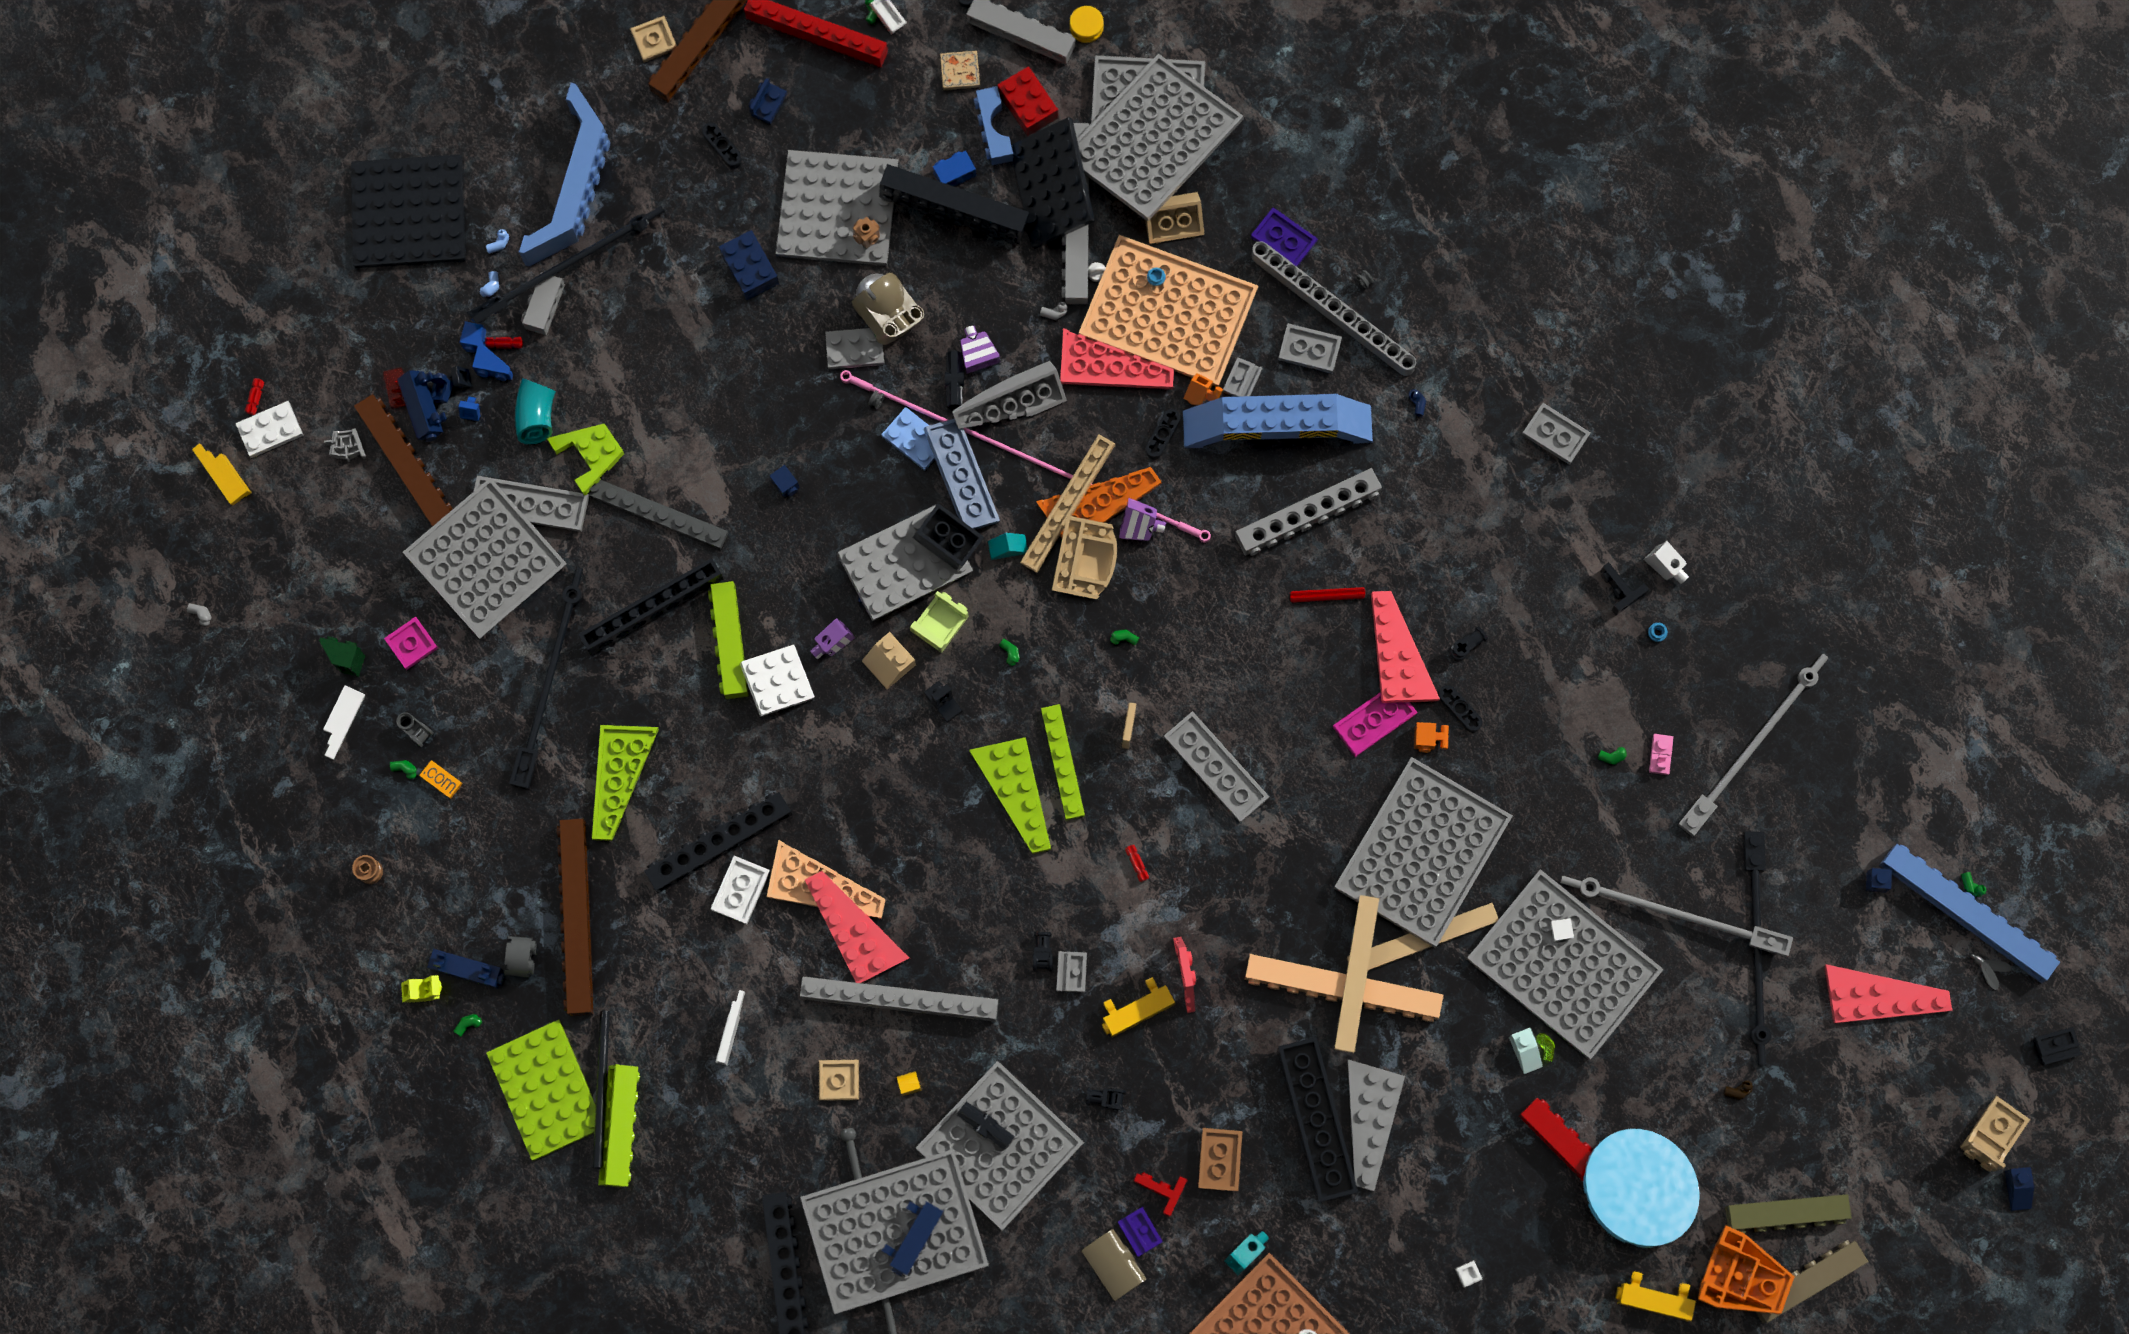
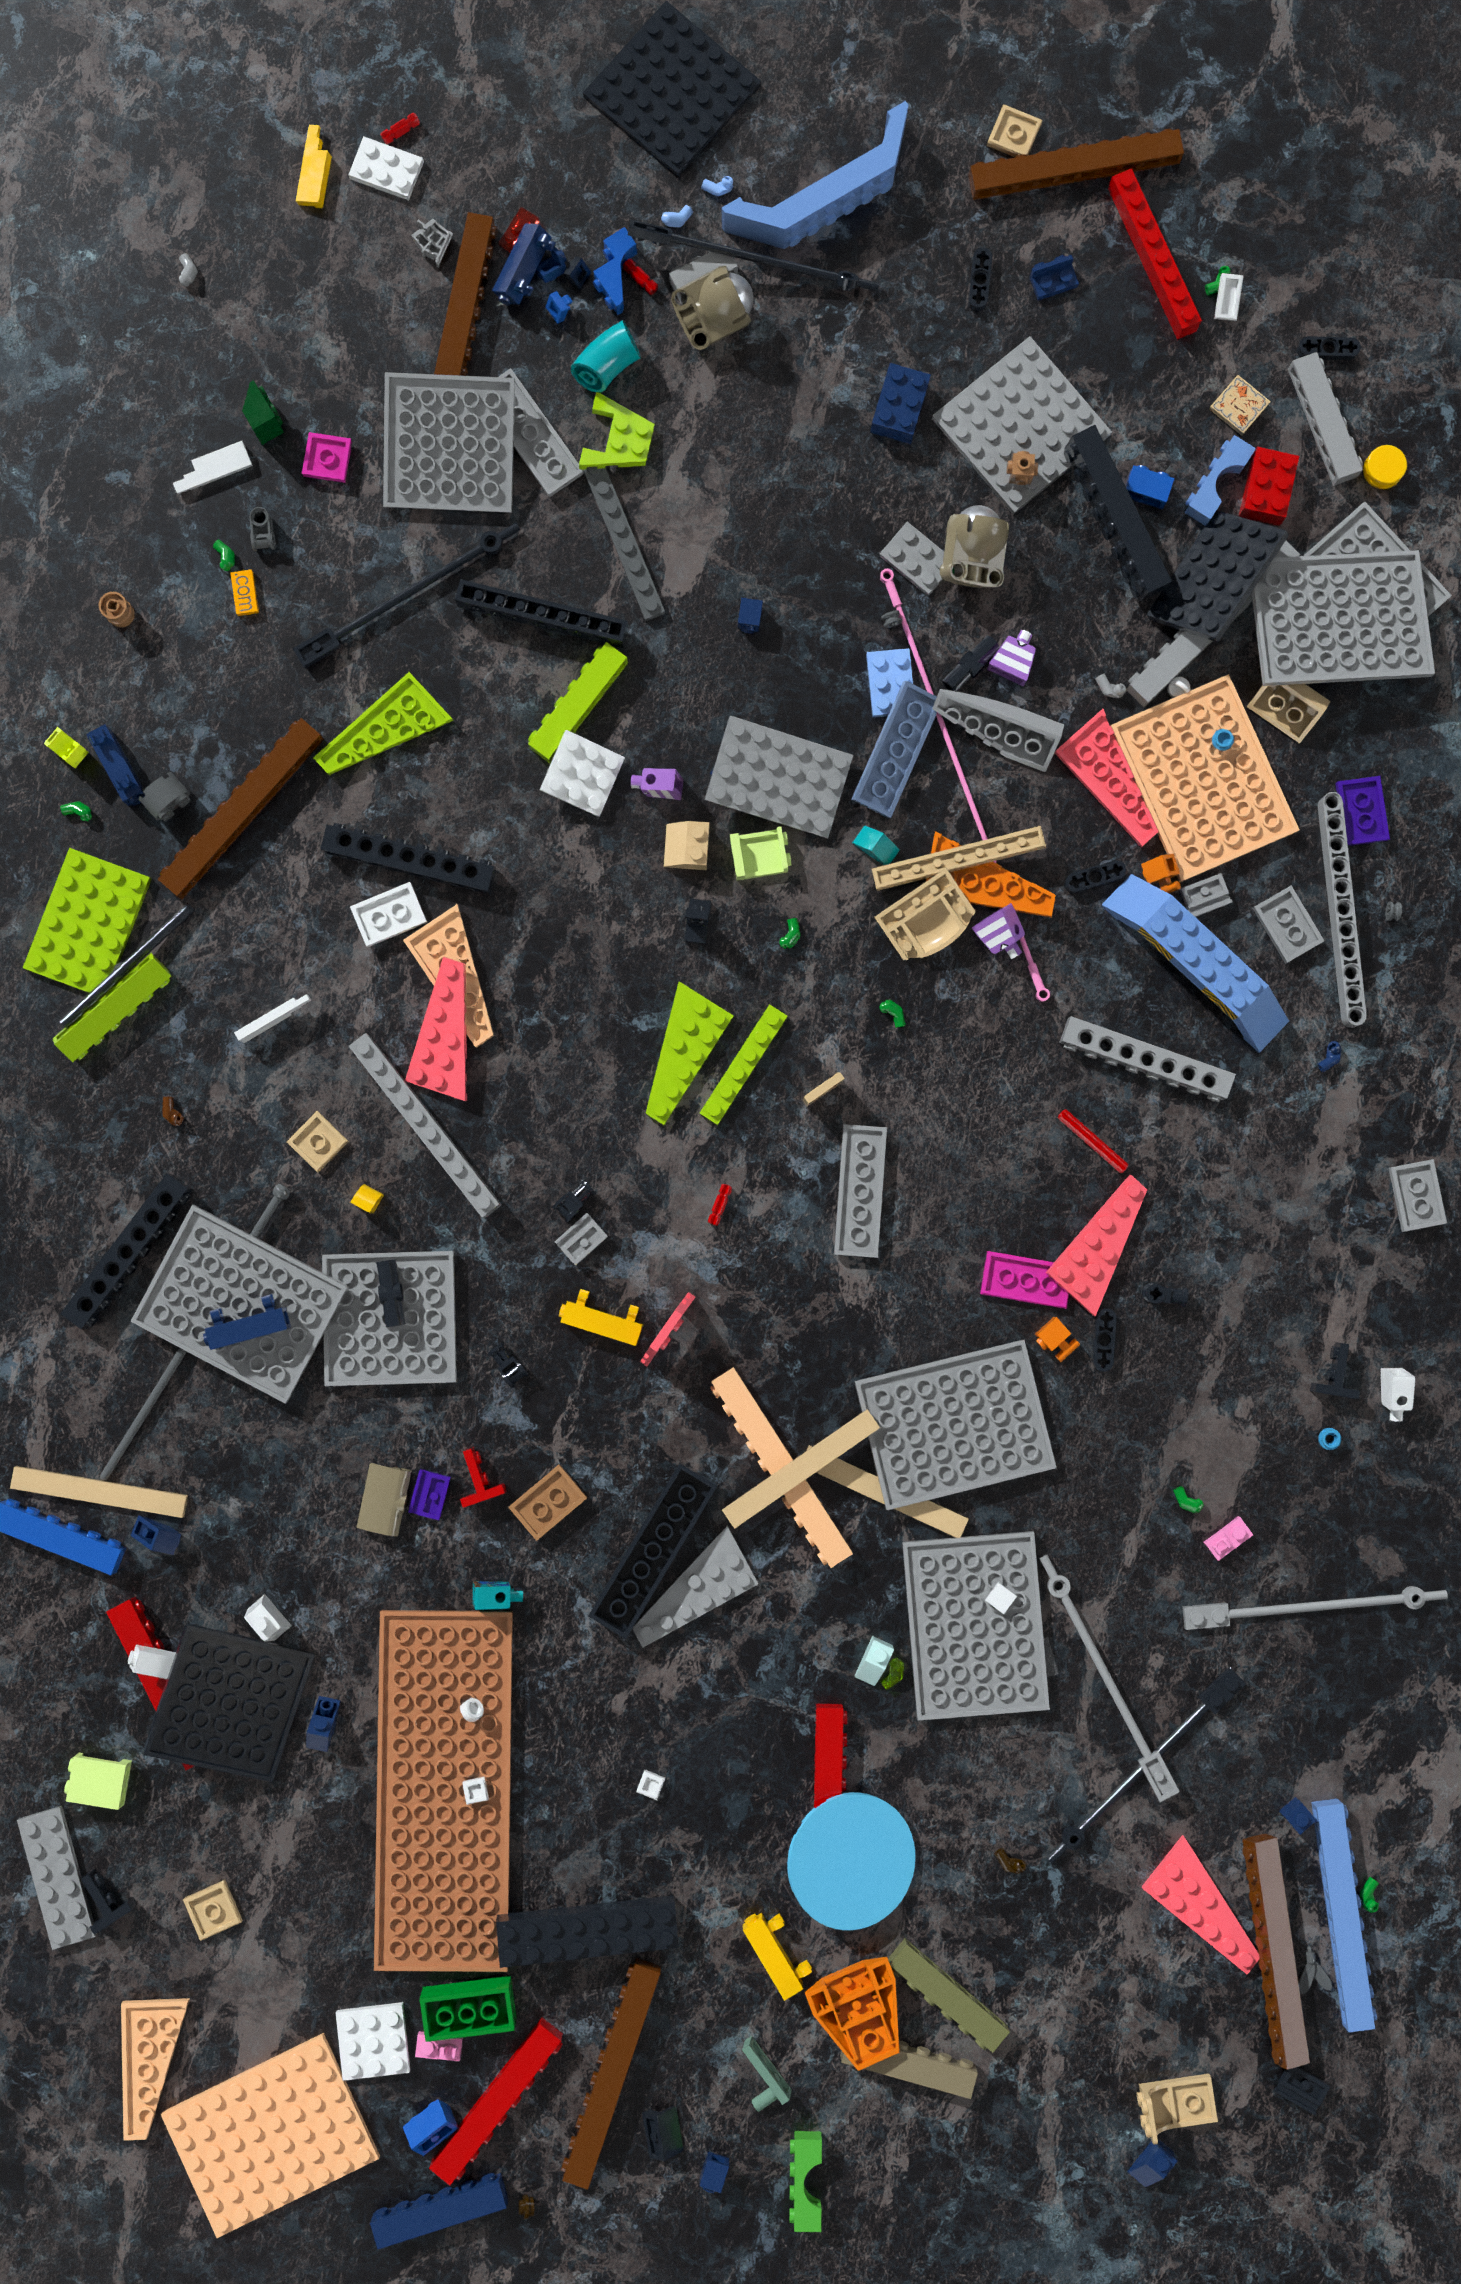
camera: 45 degrees right, 10 degrees up
black brick [912,503,984,572] -> none
none -> reddish brown arm [162,1097,184,1126]
none -> dark tan piece [671,266,753,350]
none -> brick [1242,1833,1310,2070]

